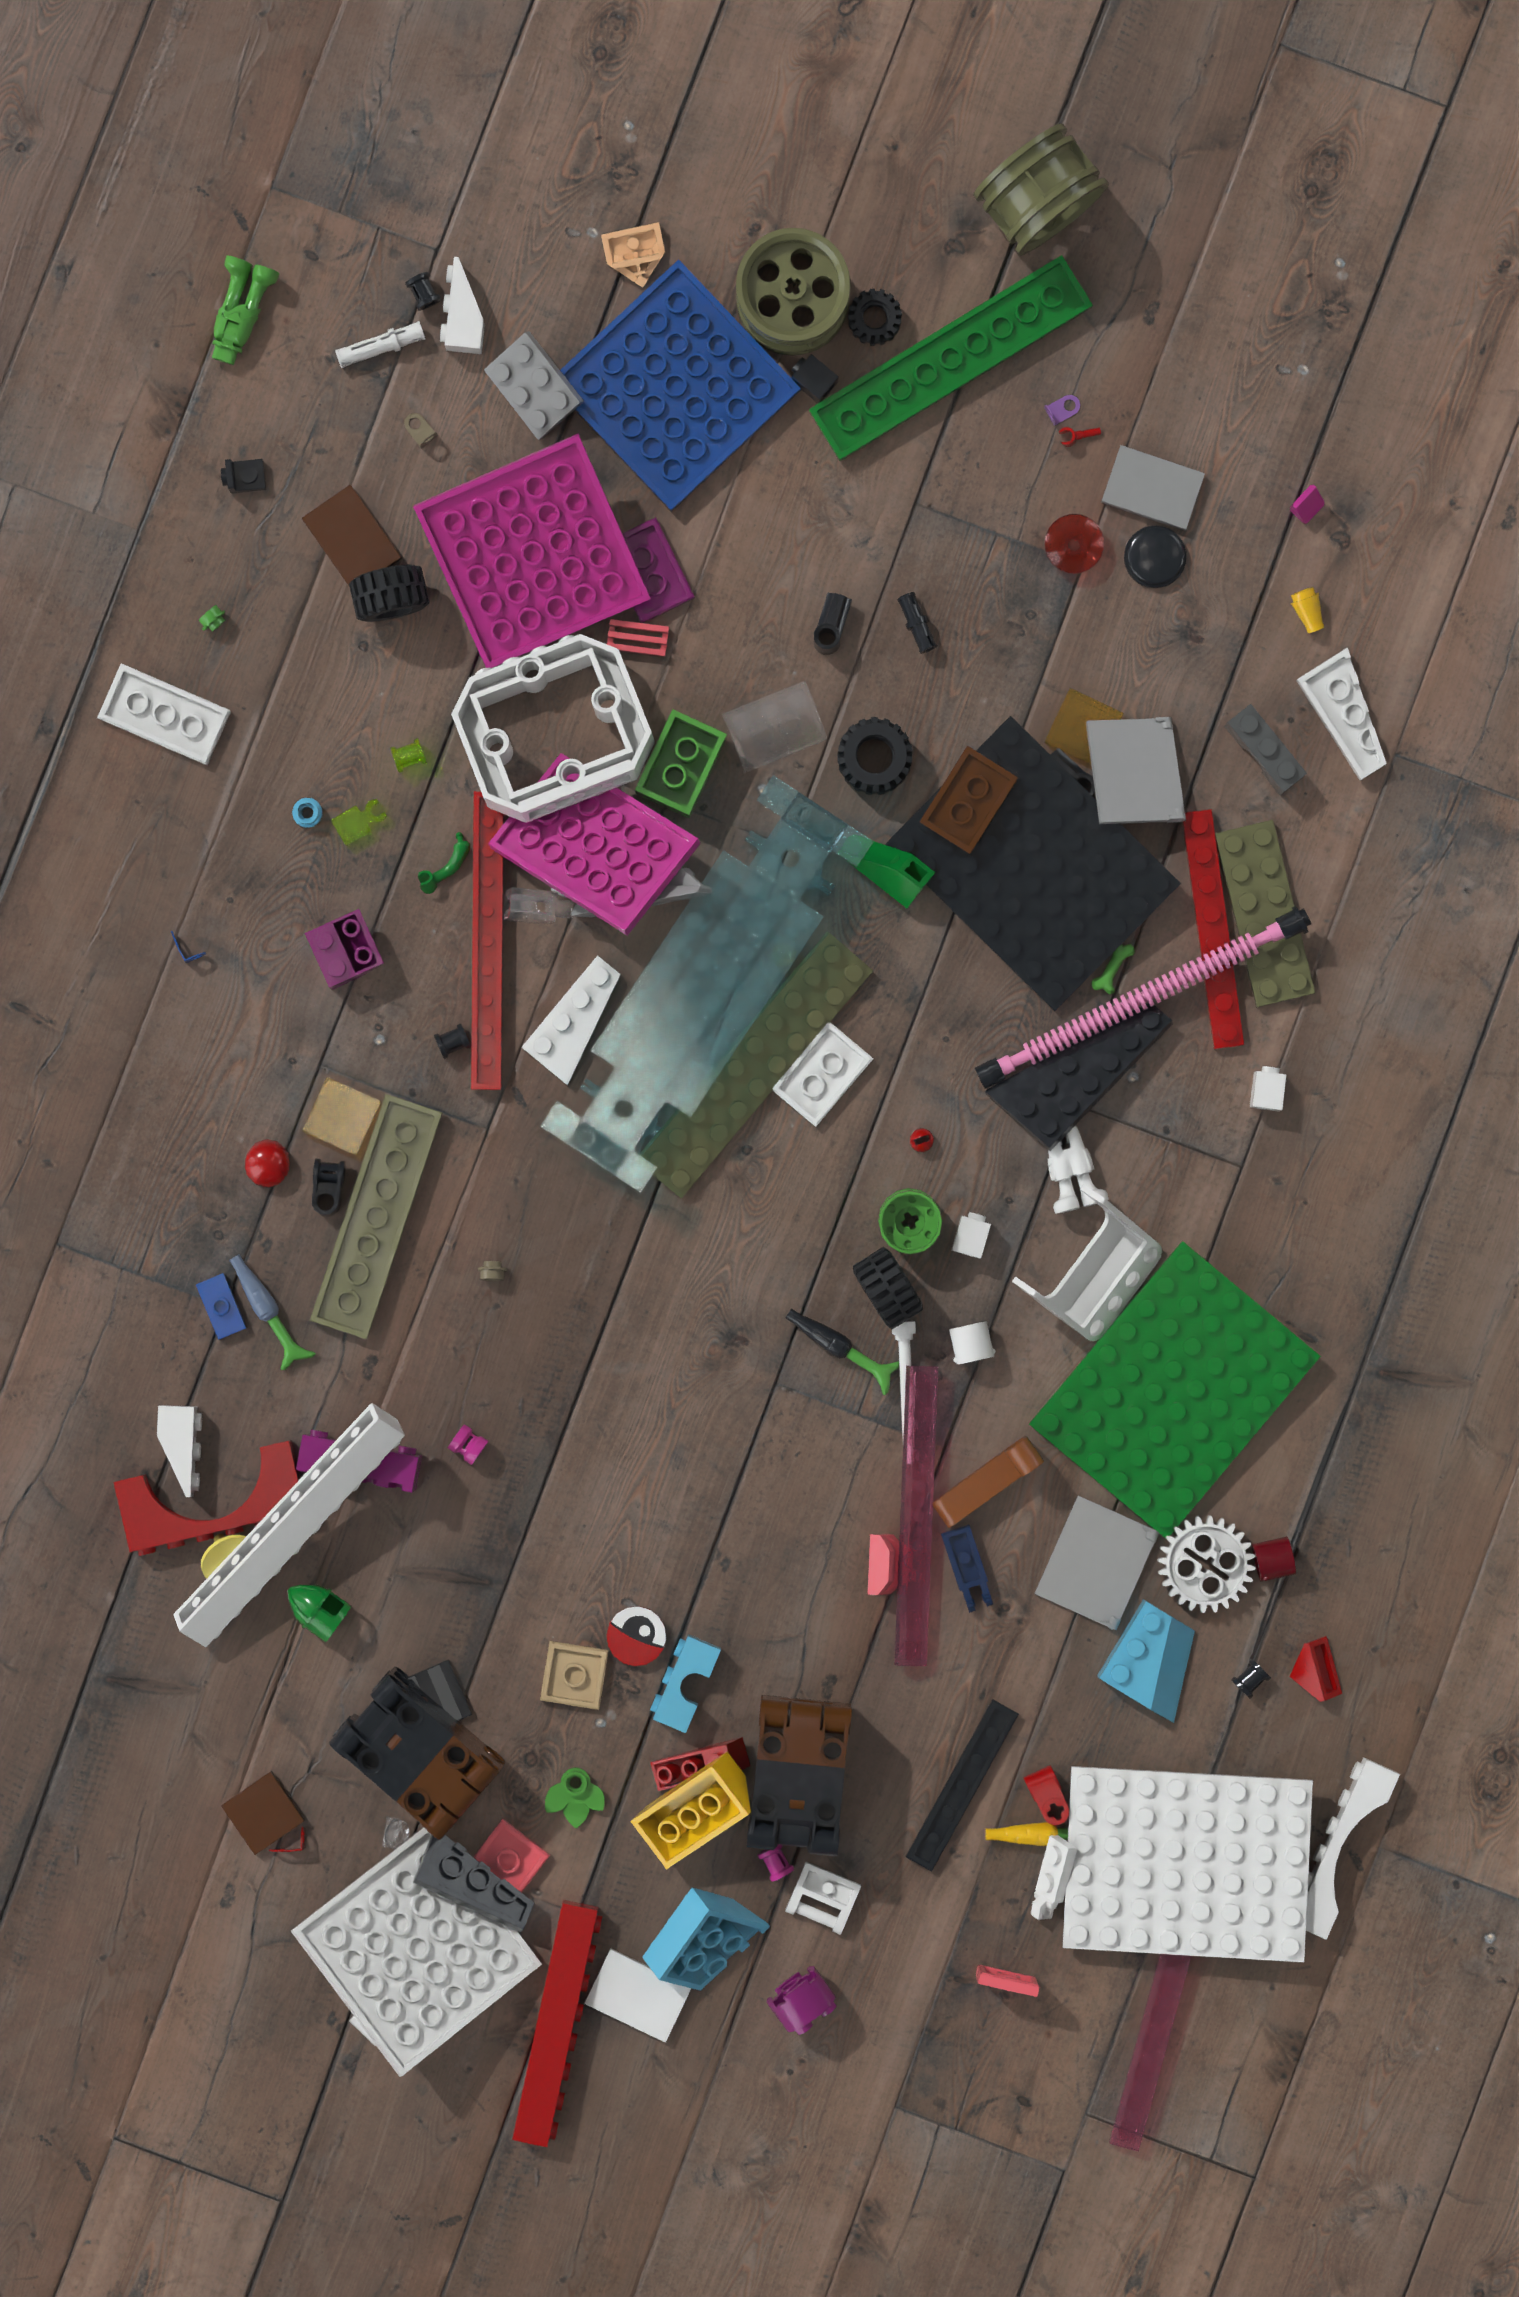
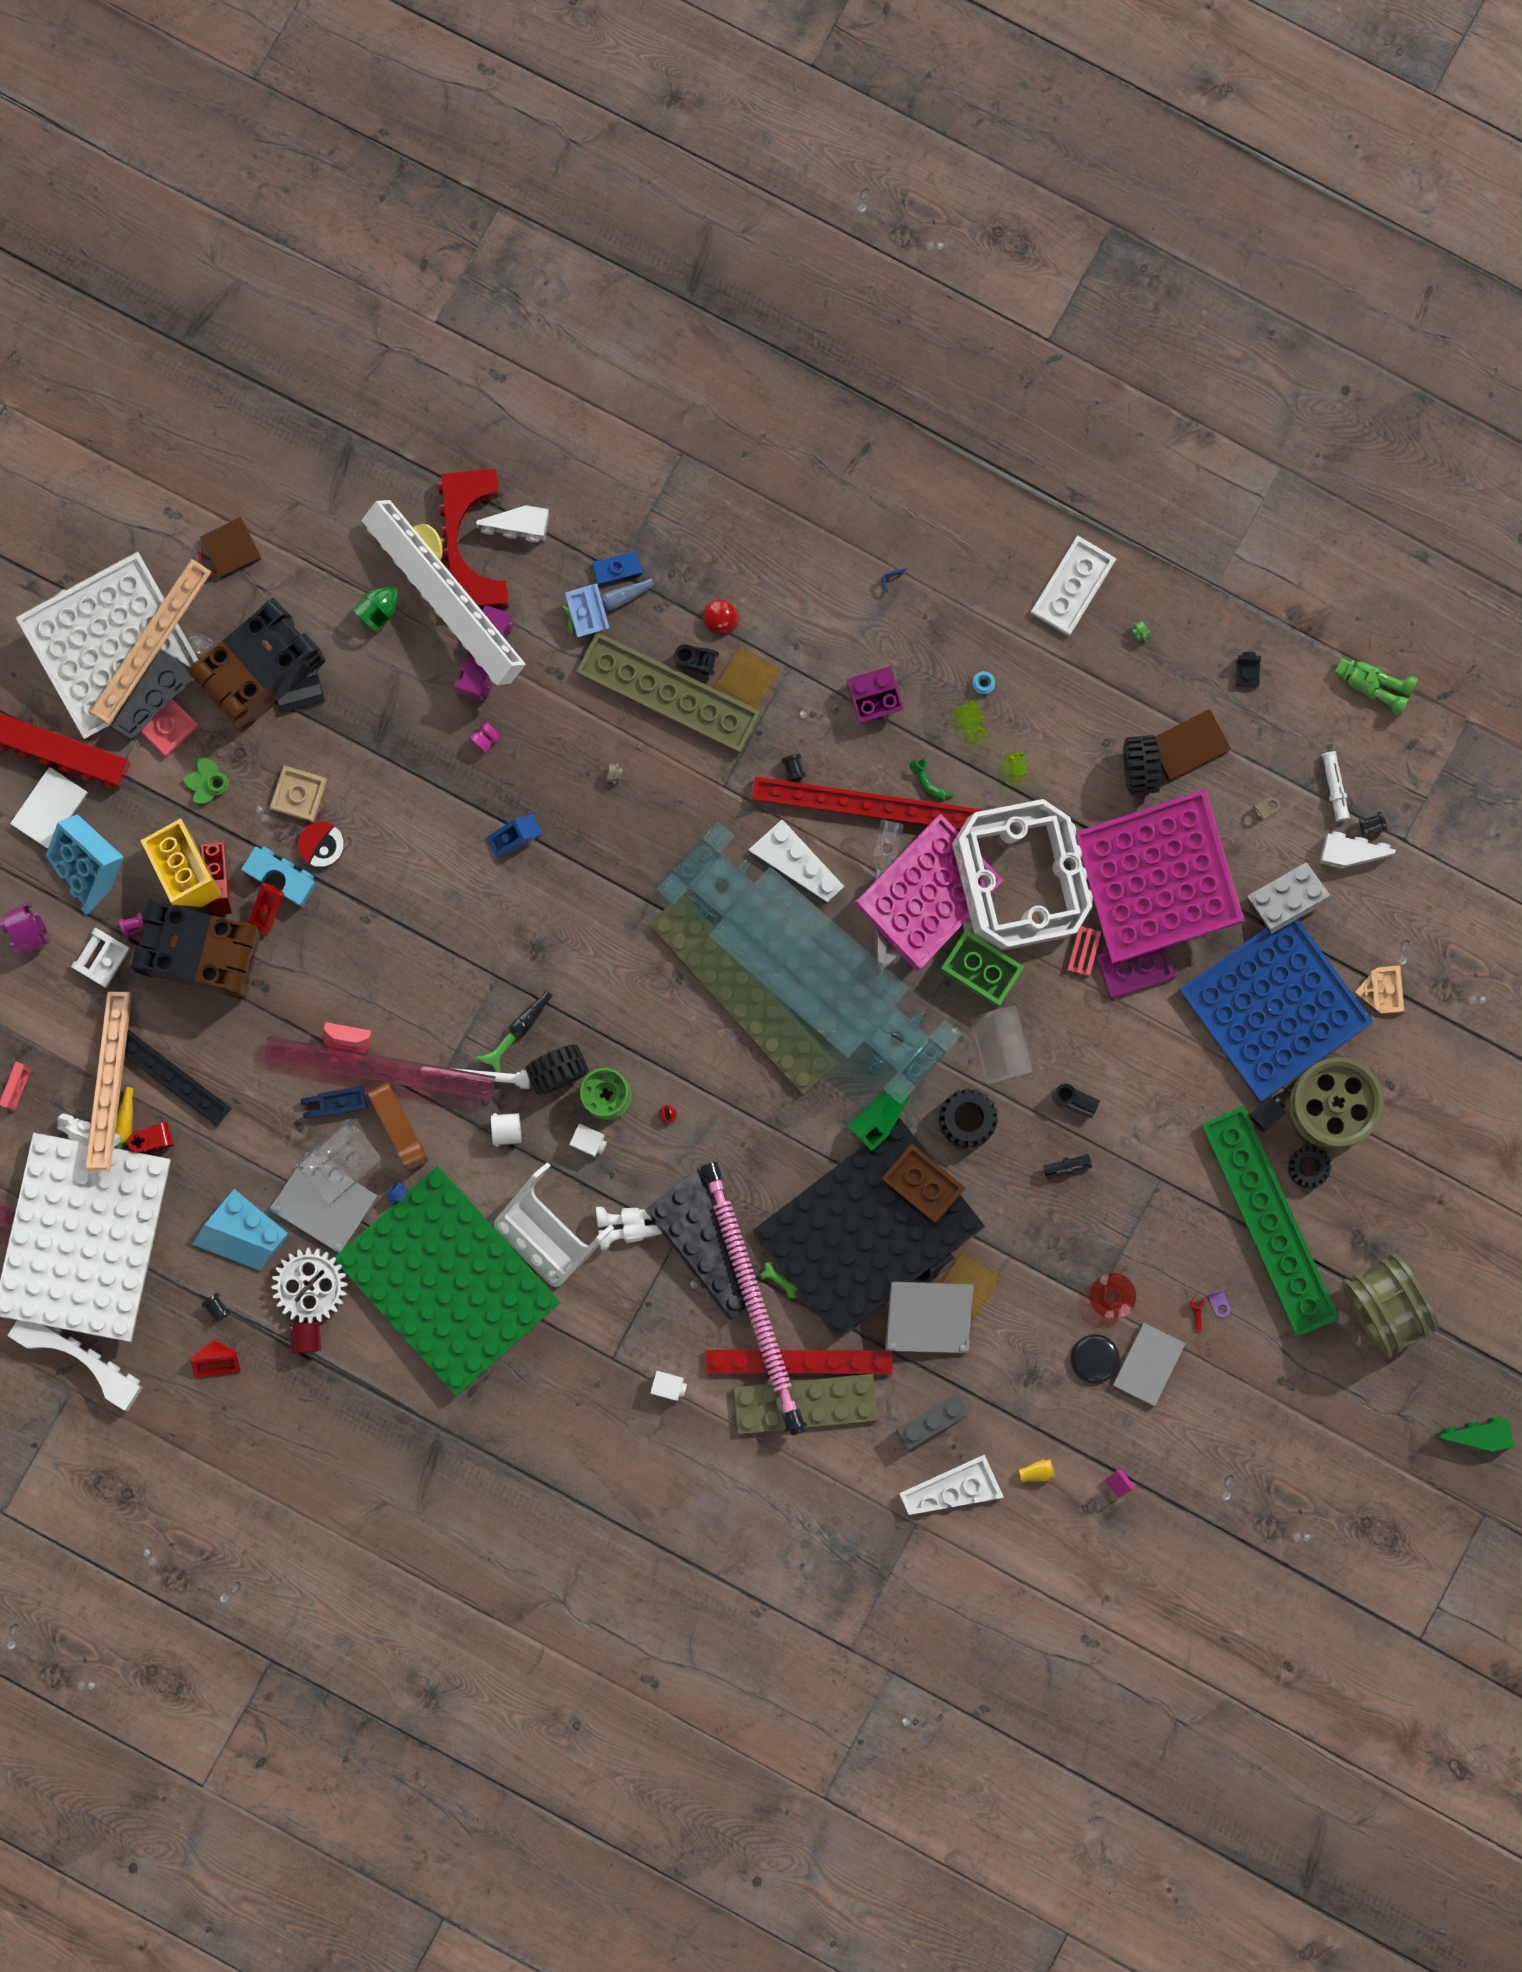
camera: 95 degrees right, 5 degrees down
white tile [772,1022,874,1127] -> none
none -> light nougat tile [85,992,132,1172]
none -> light nougat tile [90,559,211,725]
none -> red plate [248,883,285,934]
none -> clear slope [295,1119,382,1205]
none -> blue plate [385,1182,407,1203]
none -> blue slope [487,814,543,858]
none -> light blue plate [564,583,609,637]
none -> green slope [1437,1416,1515,1452]

